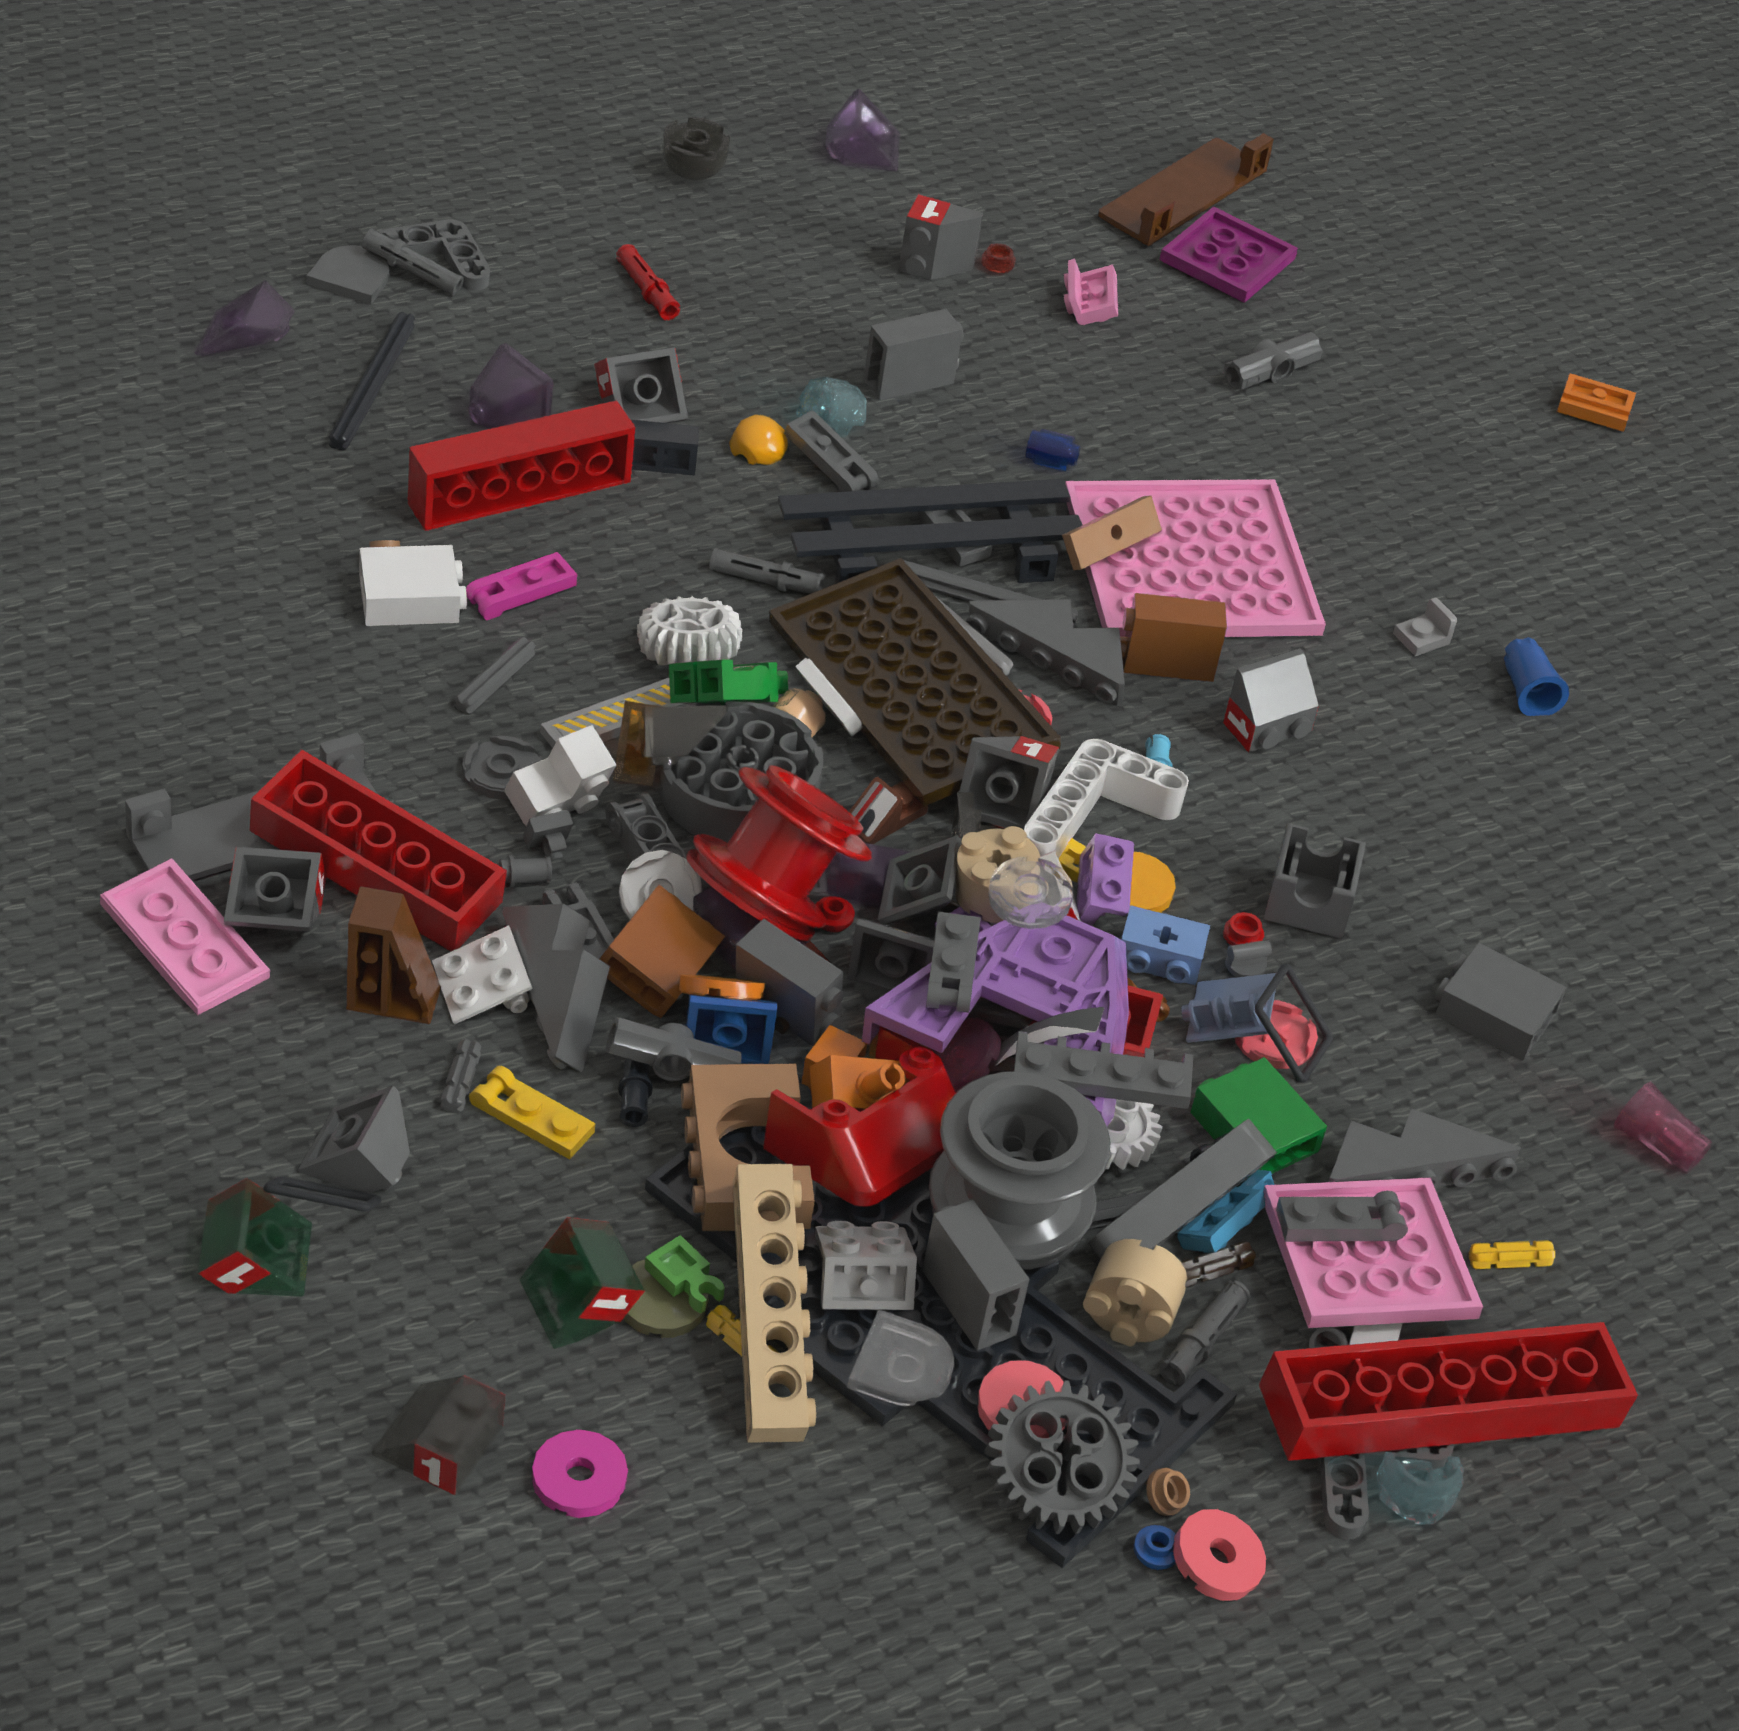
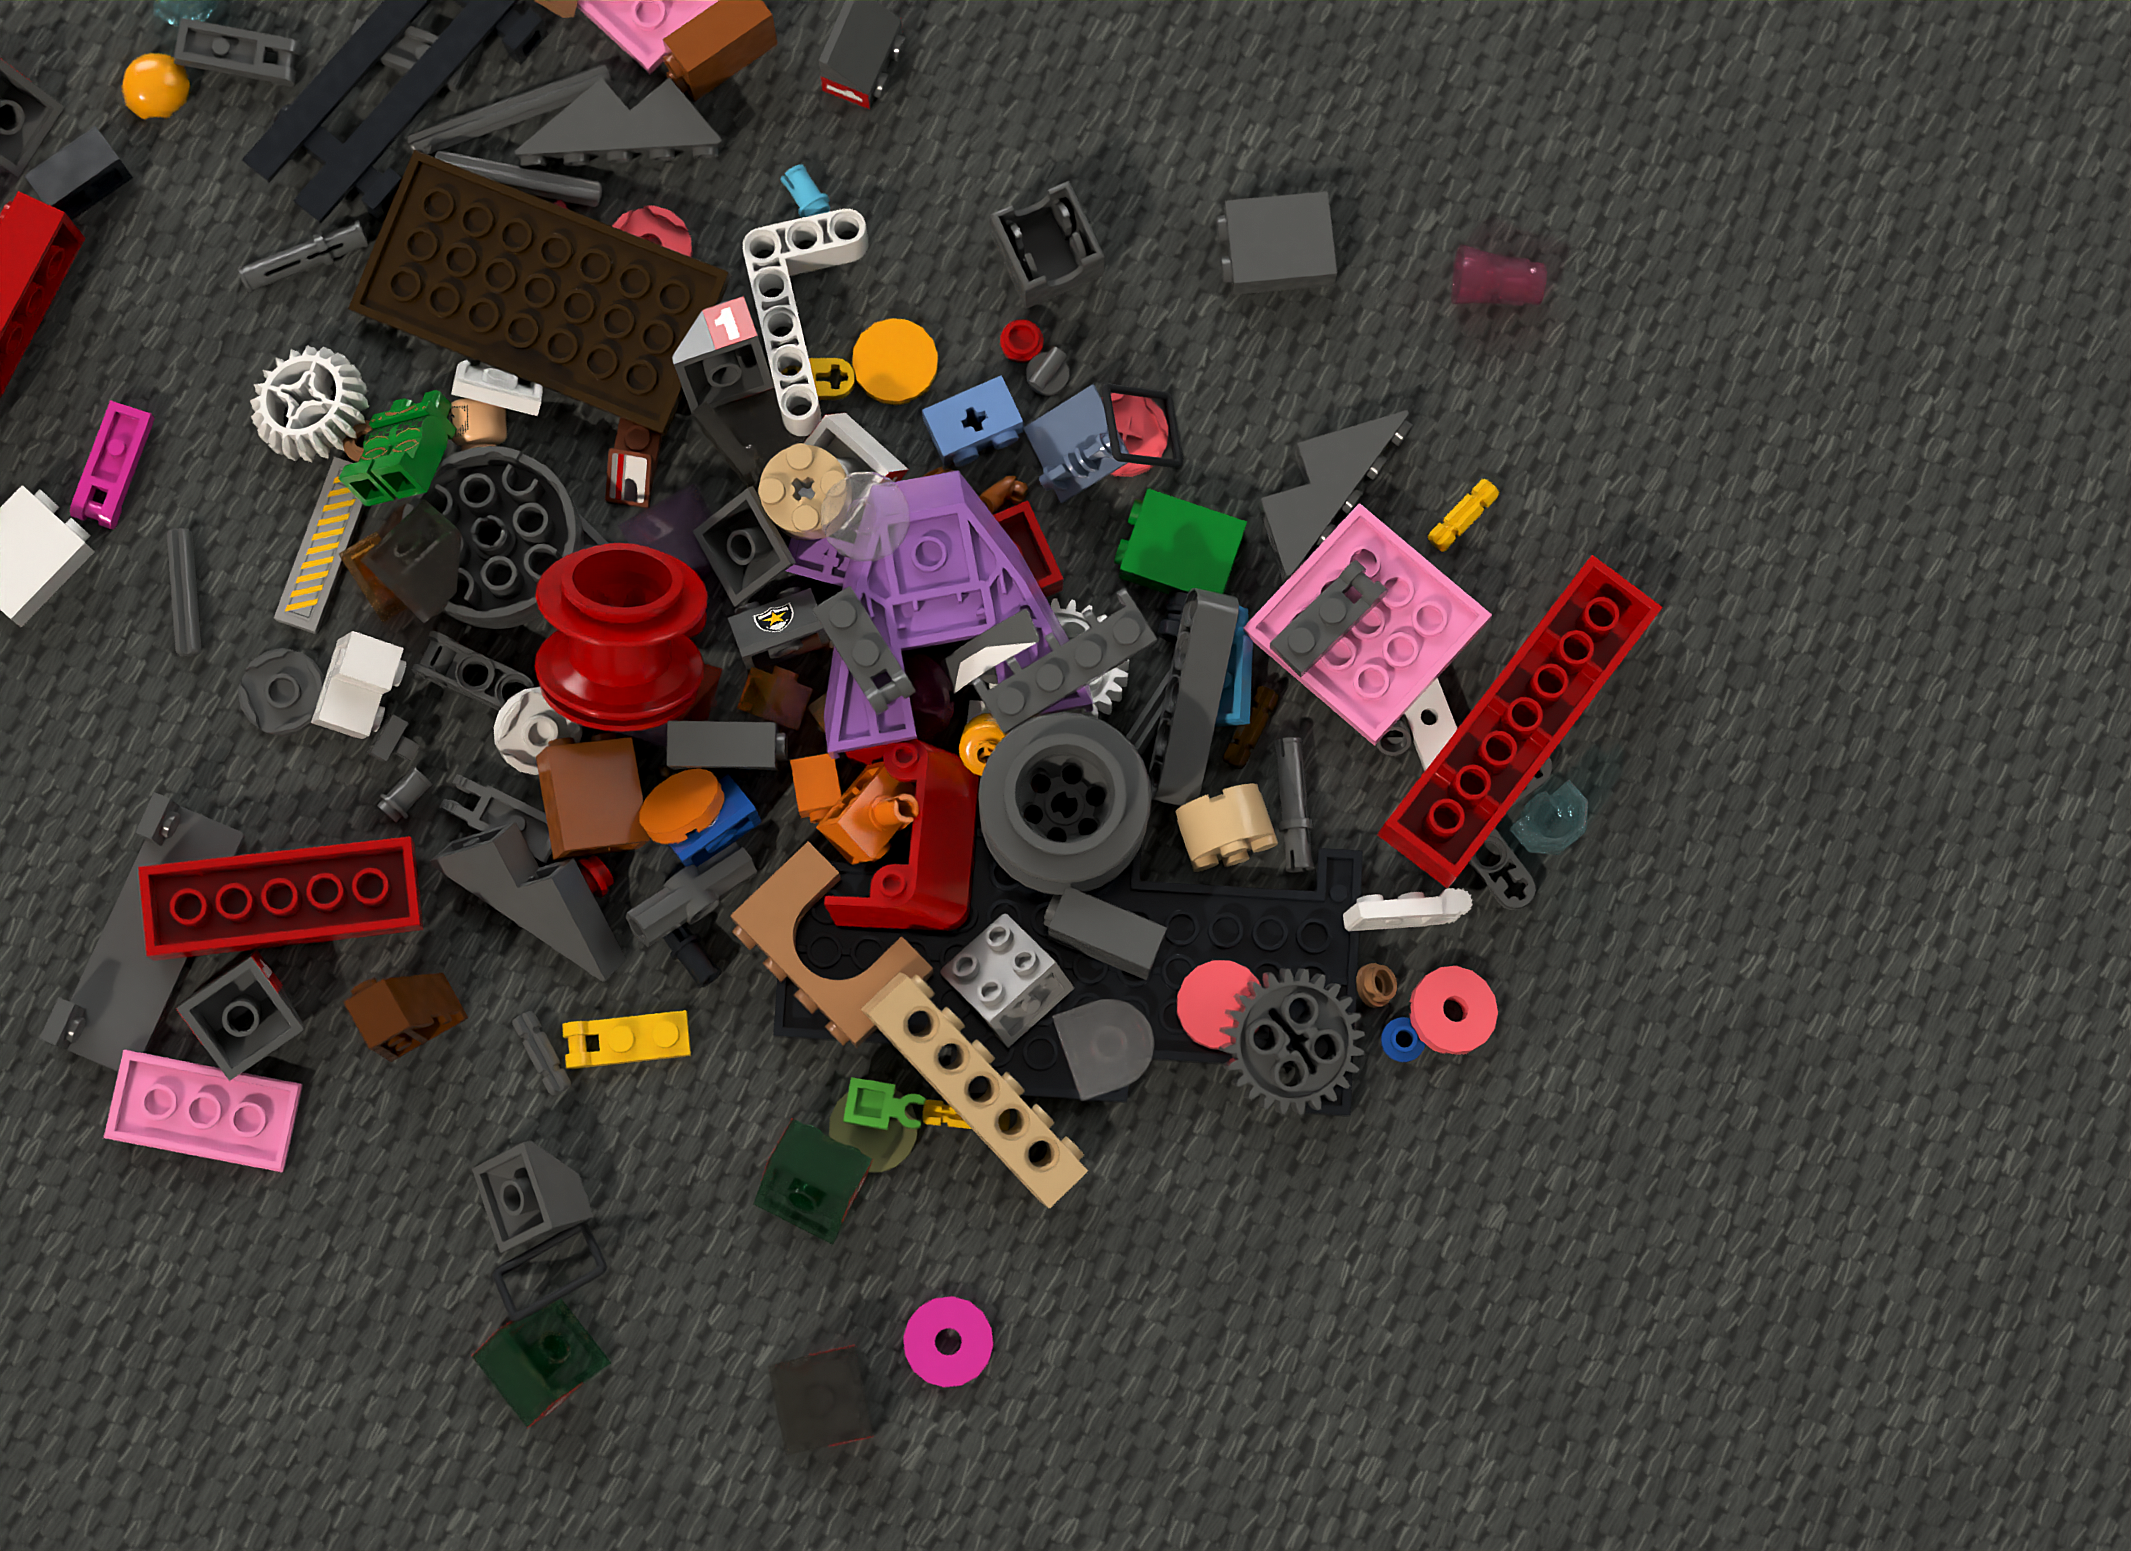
camera: 35 degrees left, 35 degrees up
white hinge [432,925,533,1025] -> none
medium lavender bracket [1076,833,1134,926] -> none
none -> red plate [576,855,614,898]
none -> clear orange brick [737,666,813,730]
none -> white hinge [1343,888,1473,931]

